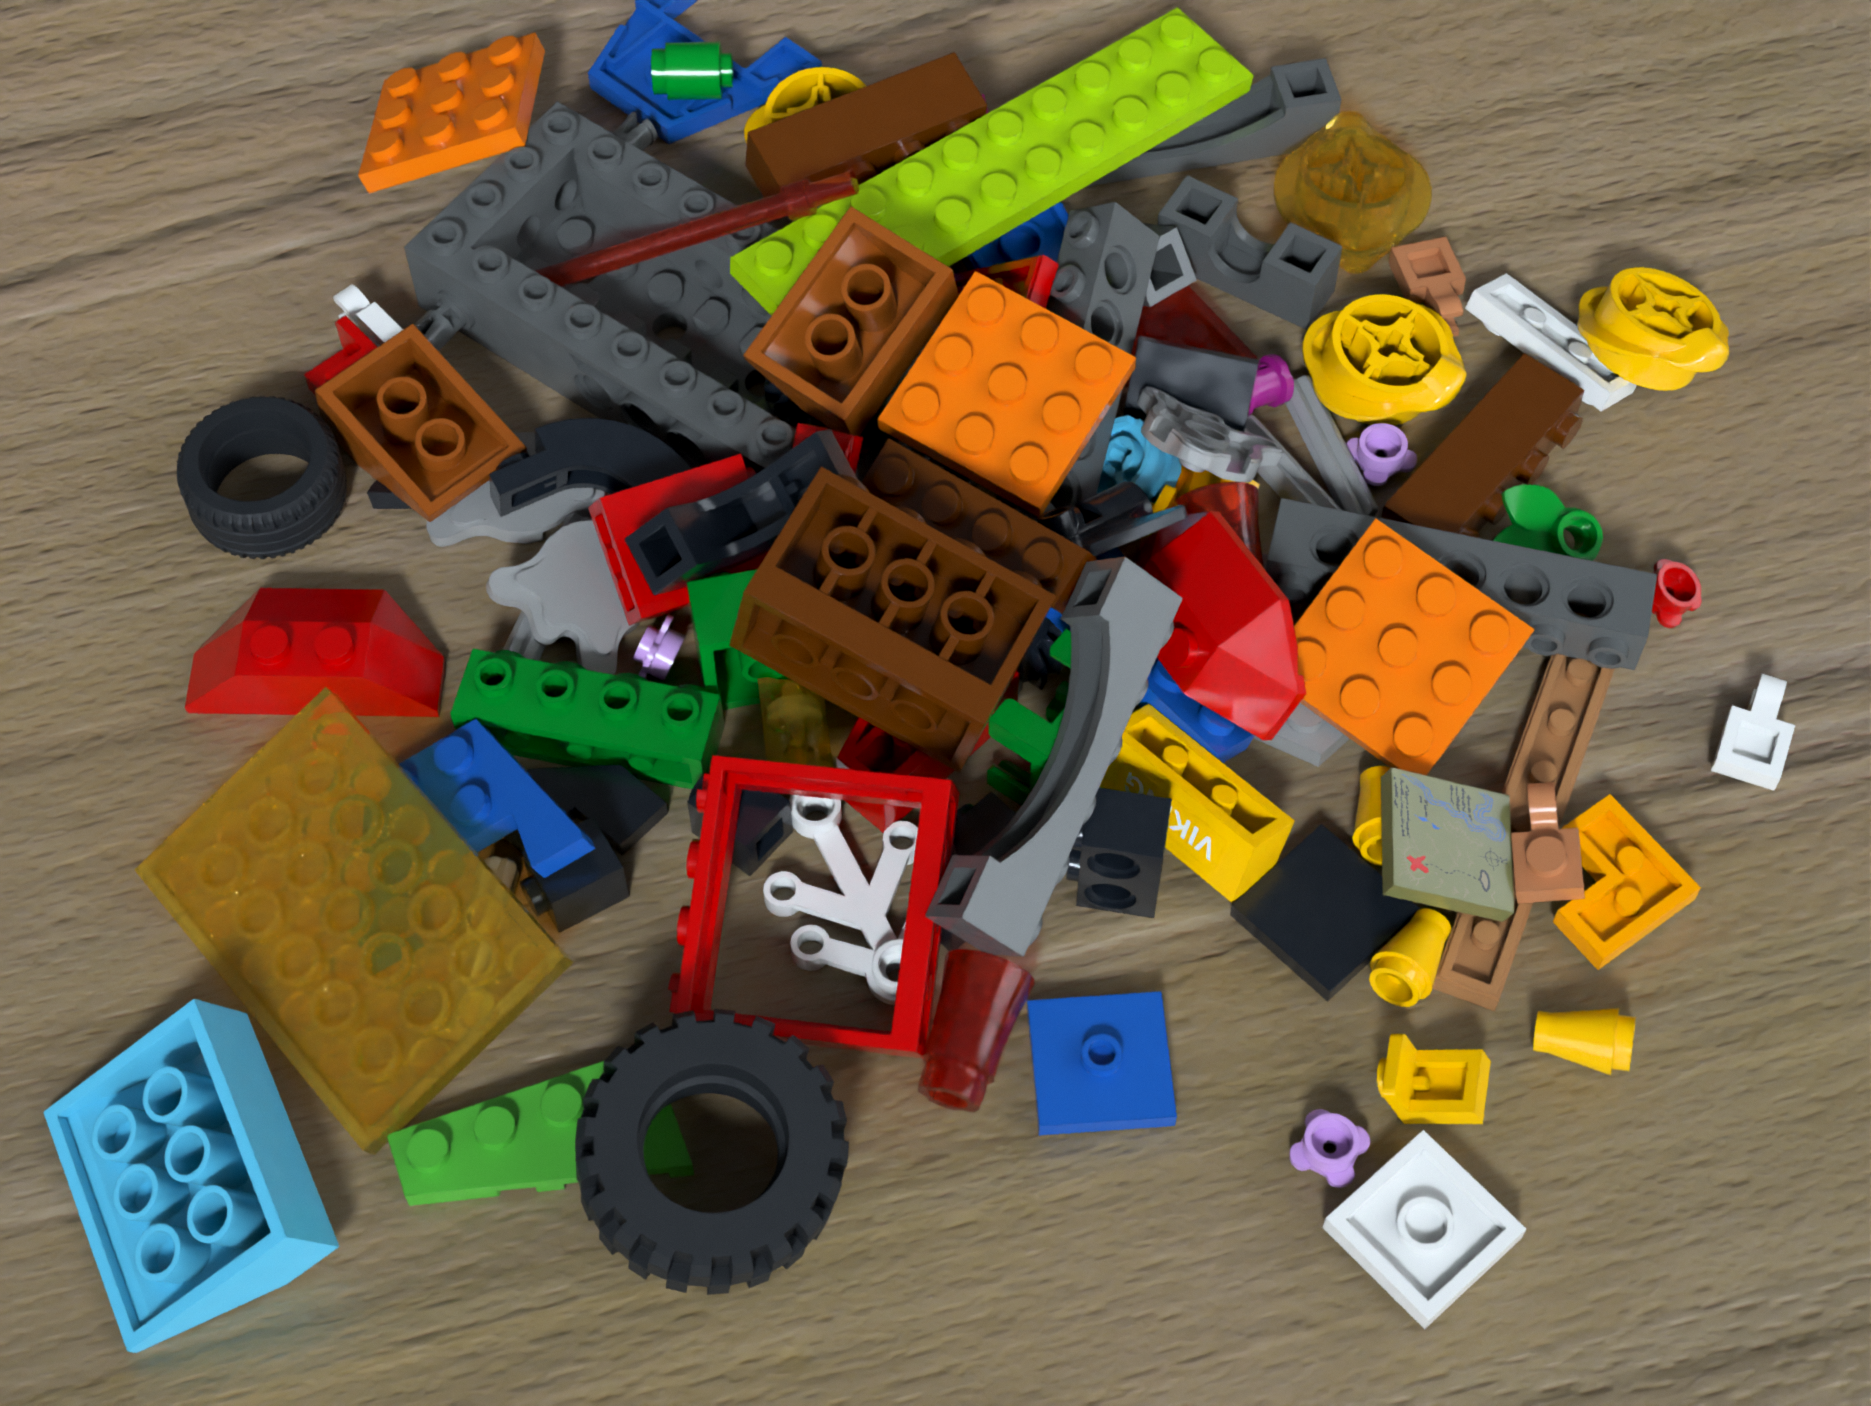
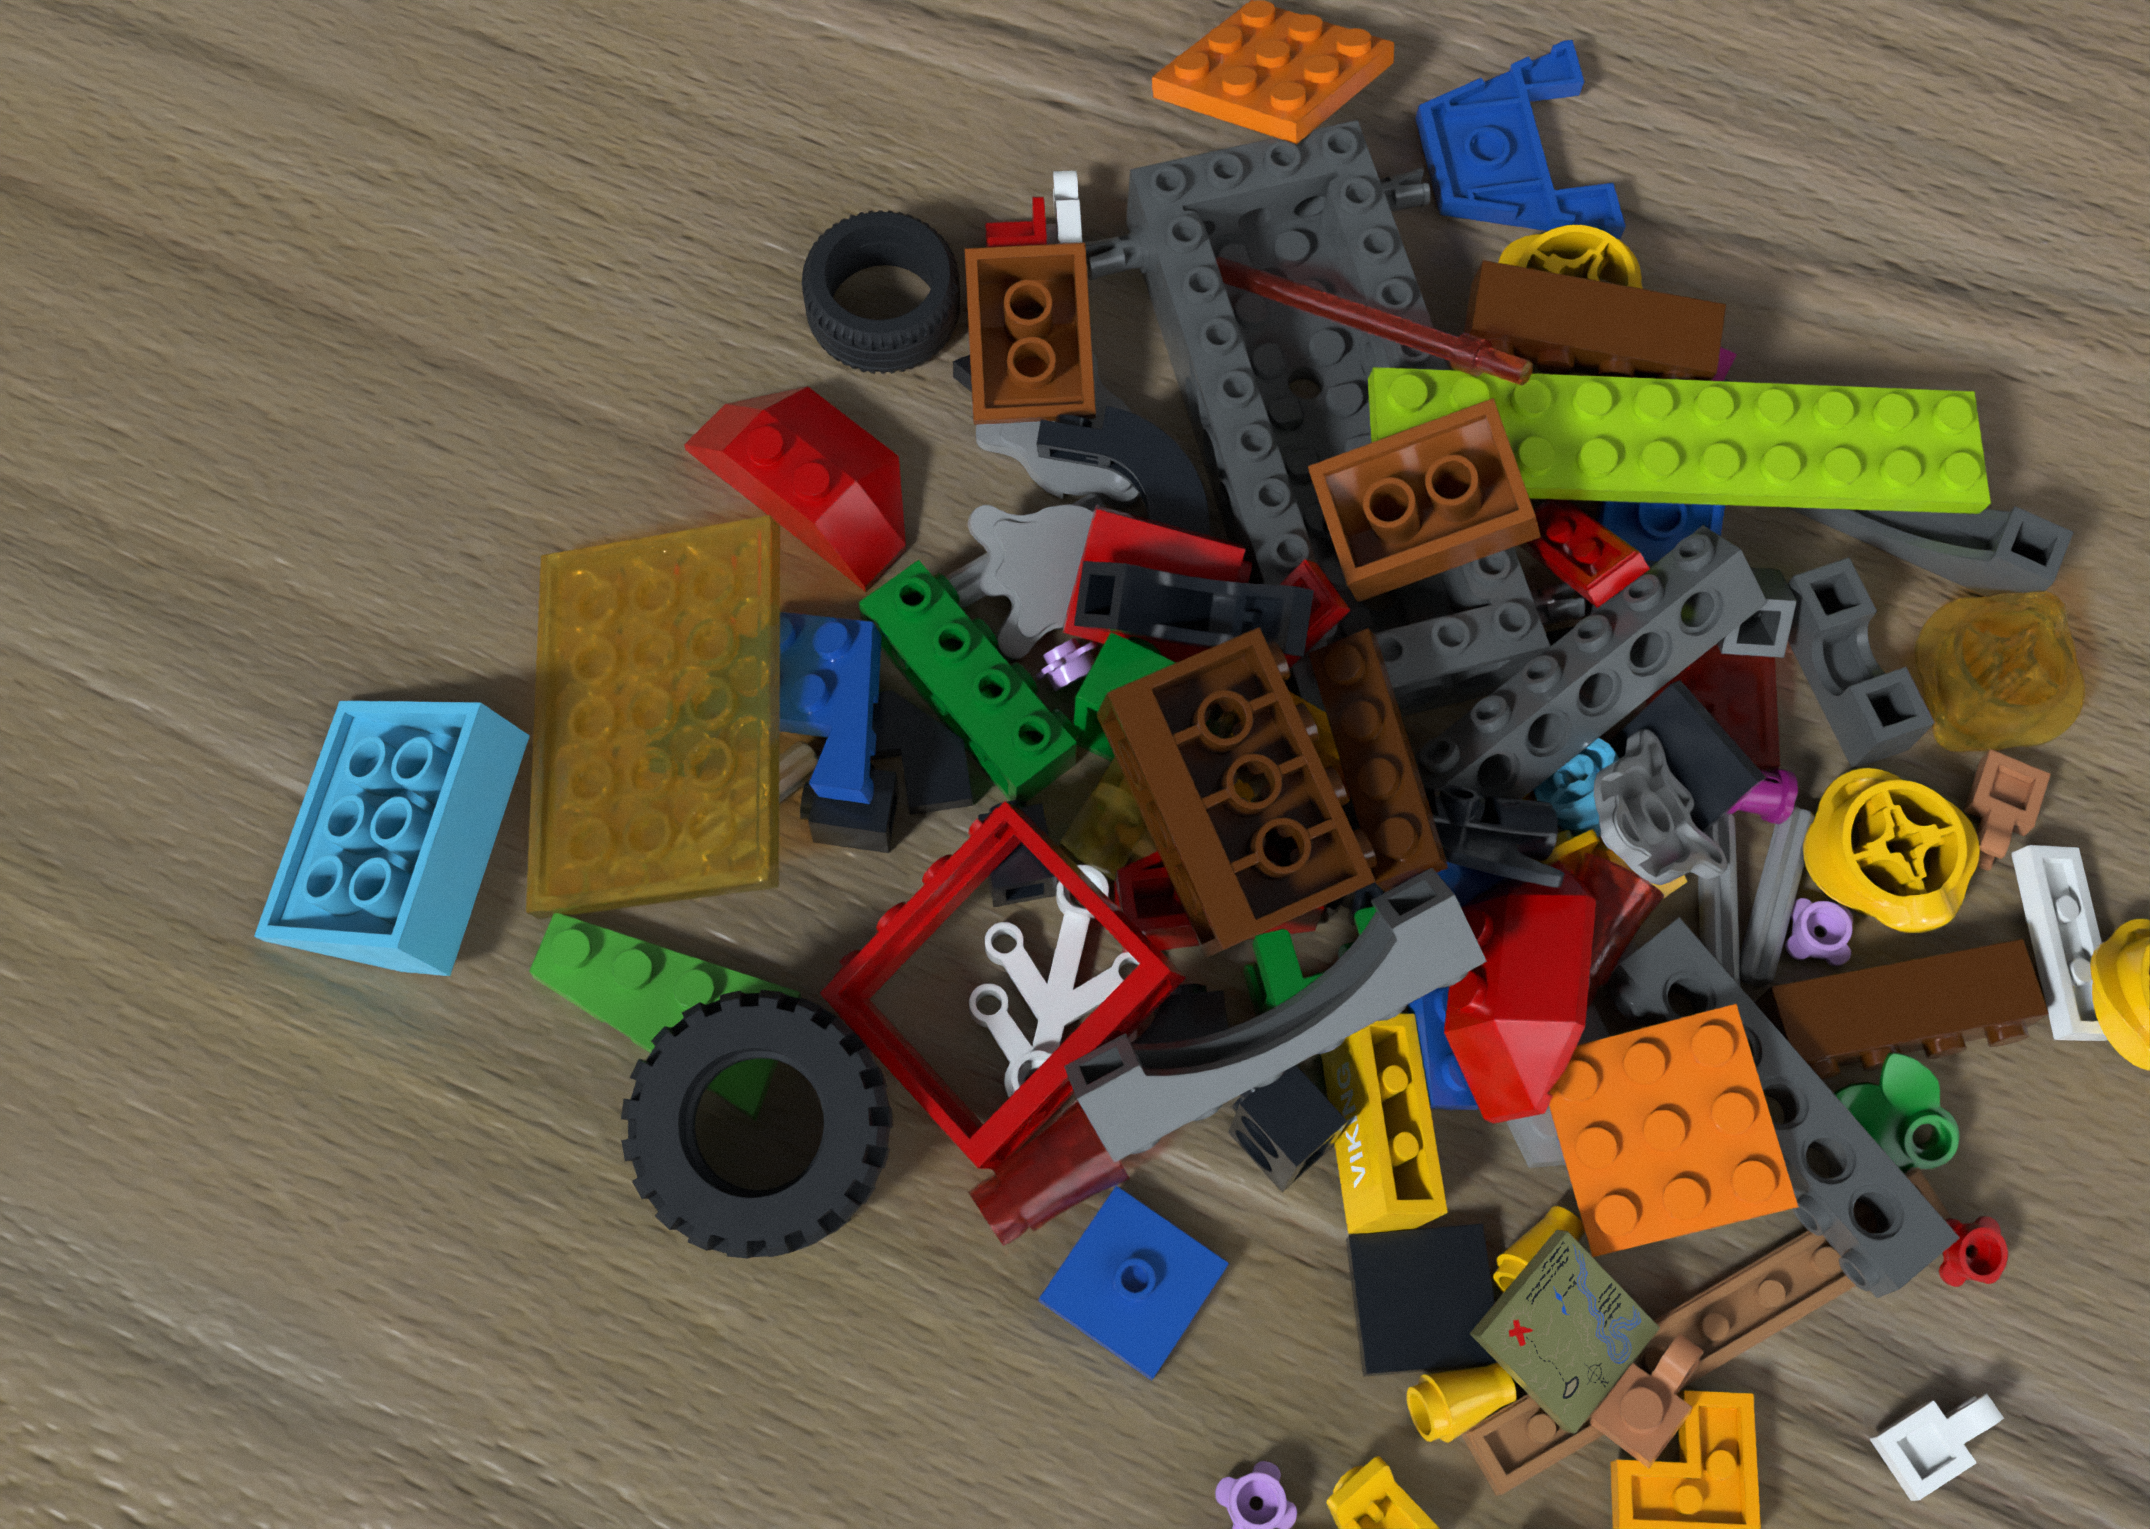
camera: 35 degrees right, 10 degrees up
green brick [651,41,733,100] -> none
orange plate [878,271,1136,517] -> none

